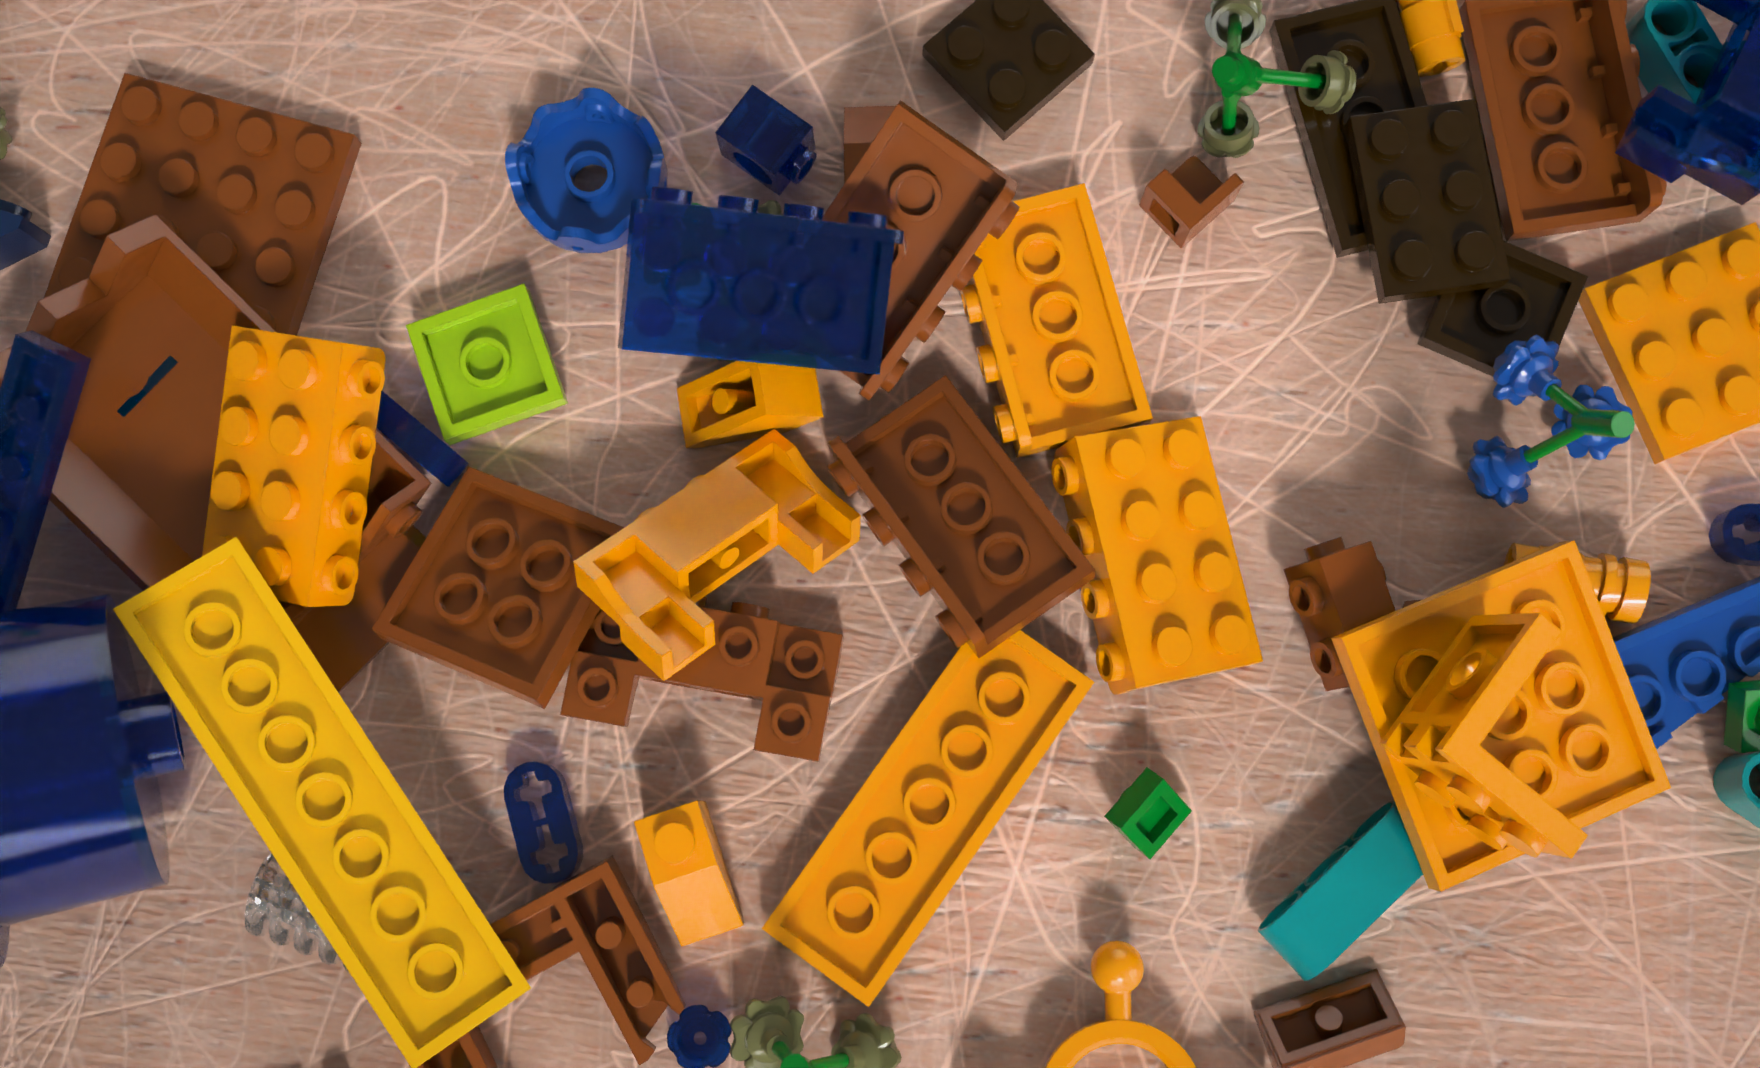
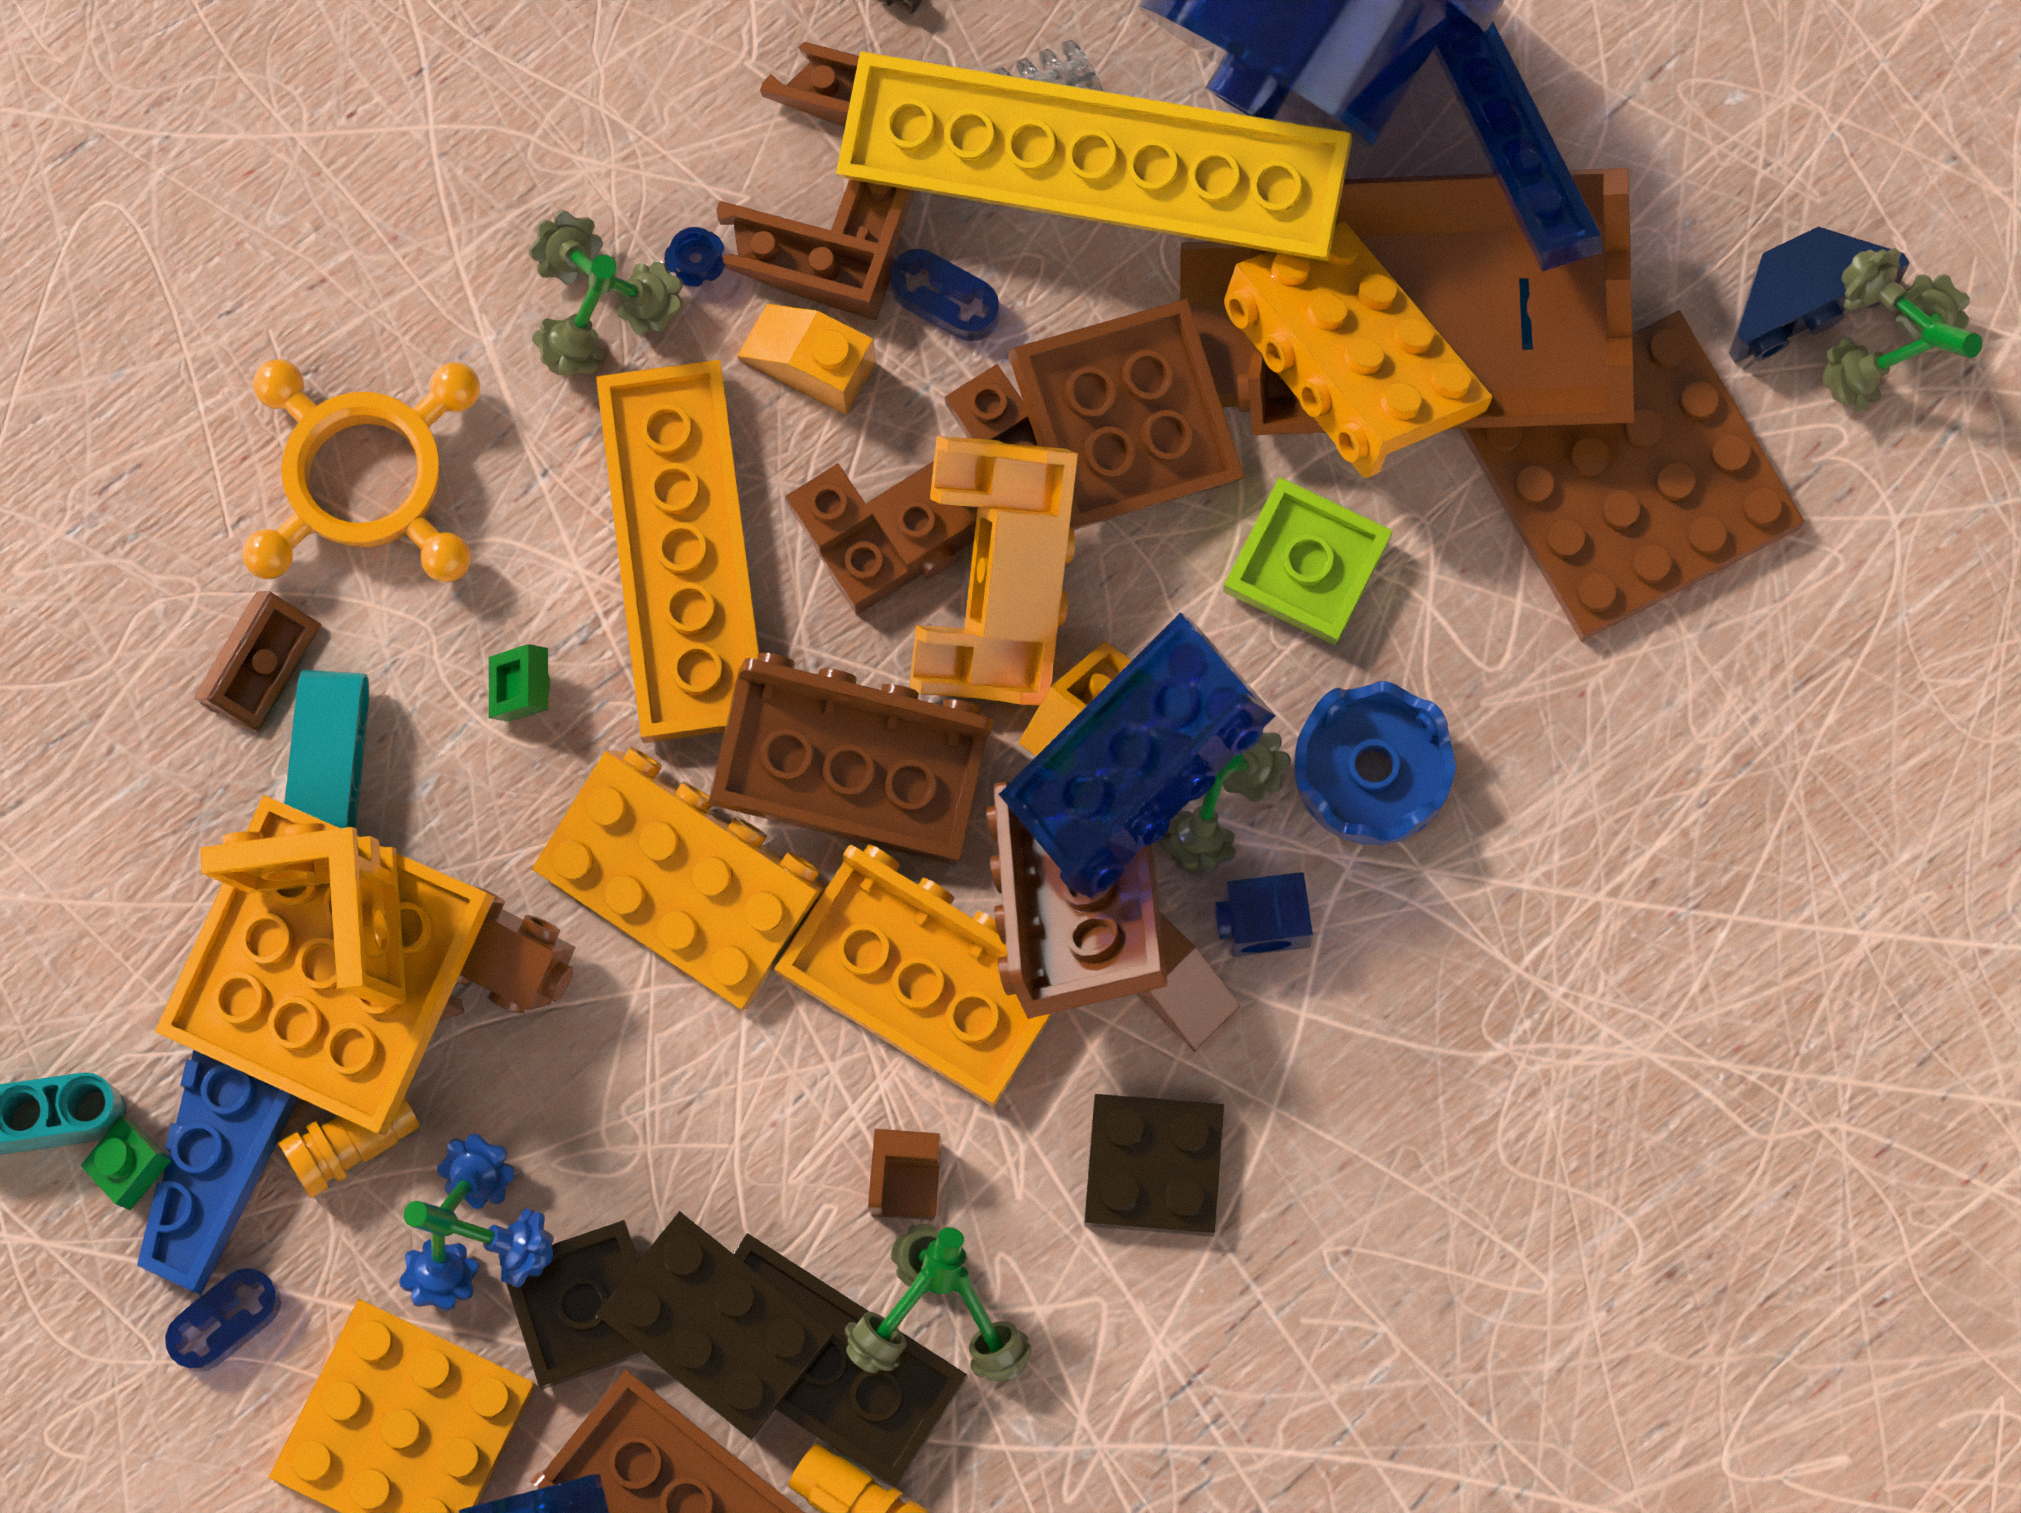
camera: 135 degrees right, 5 degrees down
clear blue beam [377,391,469,487] -> none

